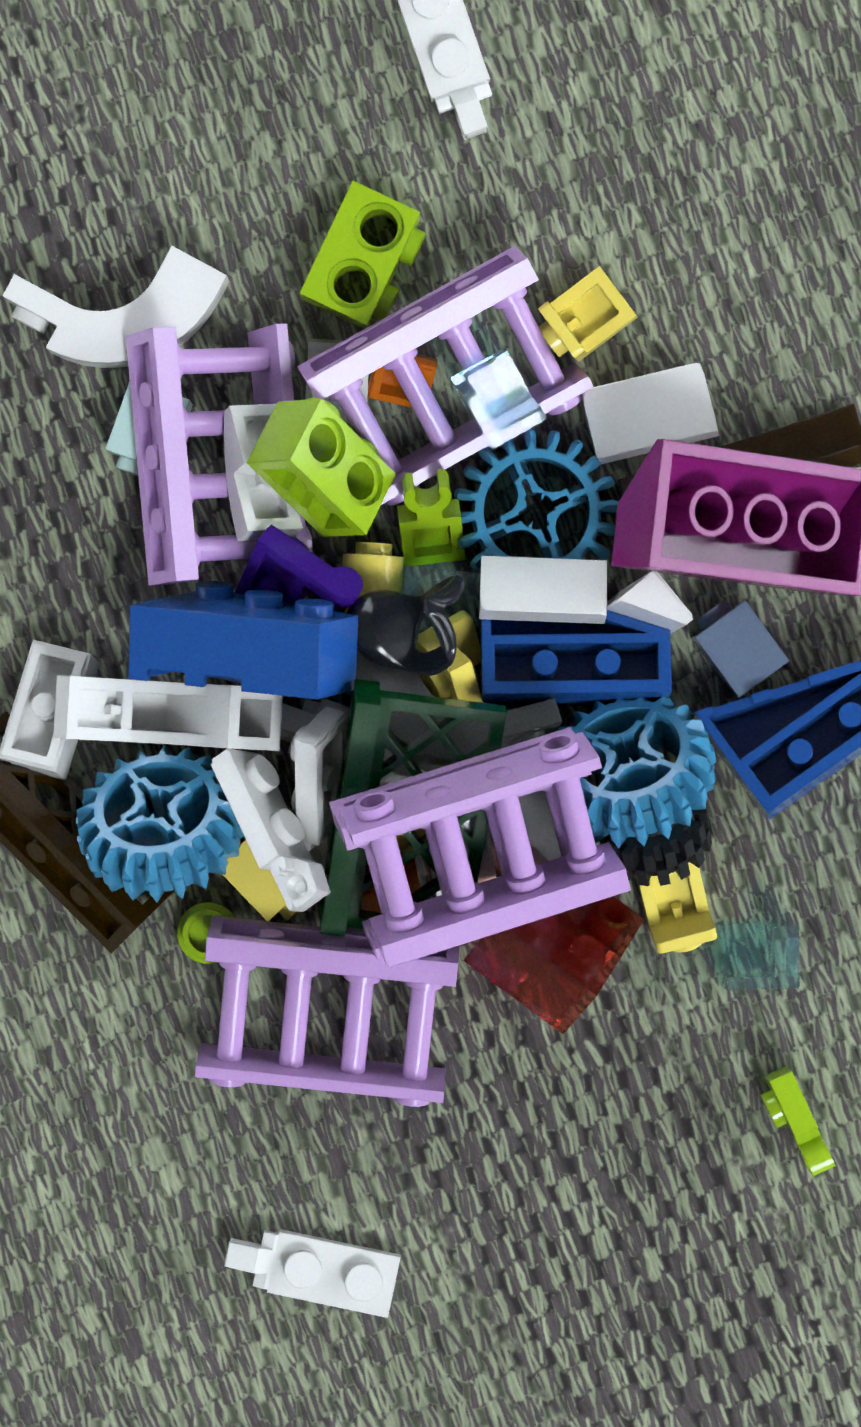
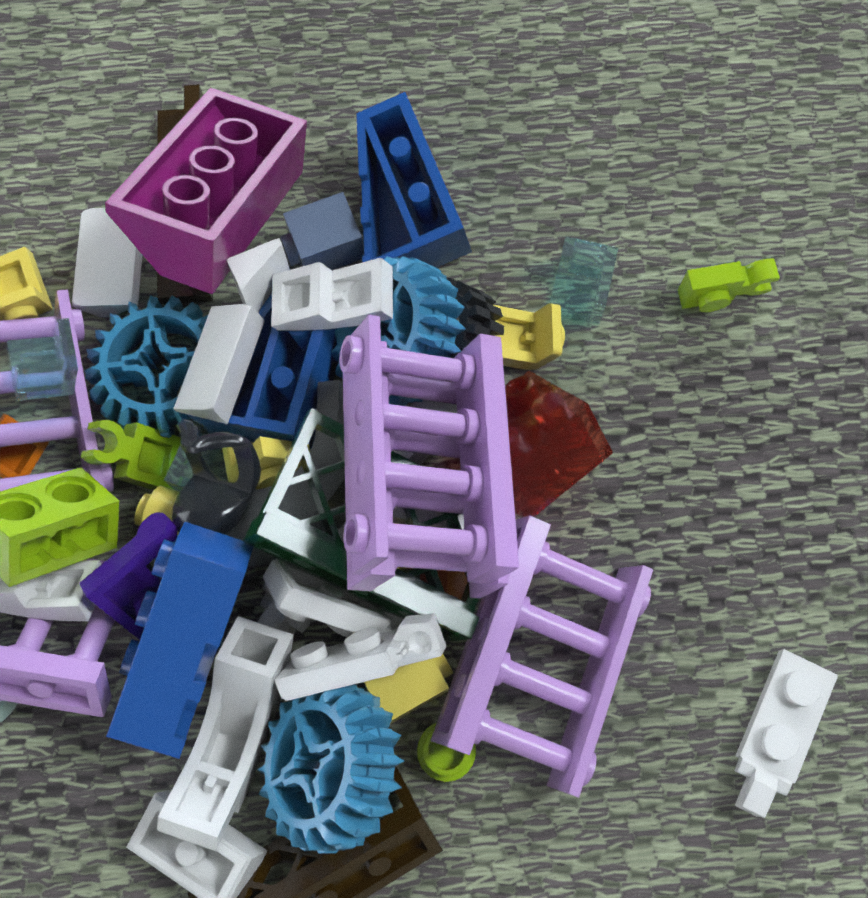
camera: 75 degrees left, 15 degrees down
none -> white slope [271,258,393,331]

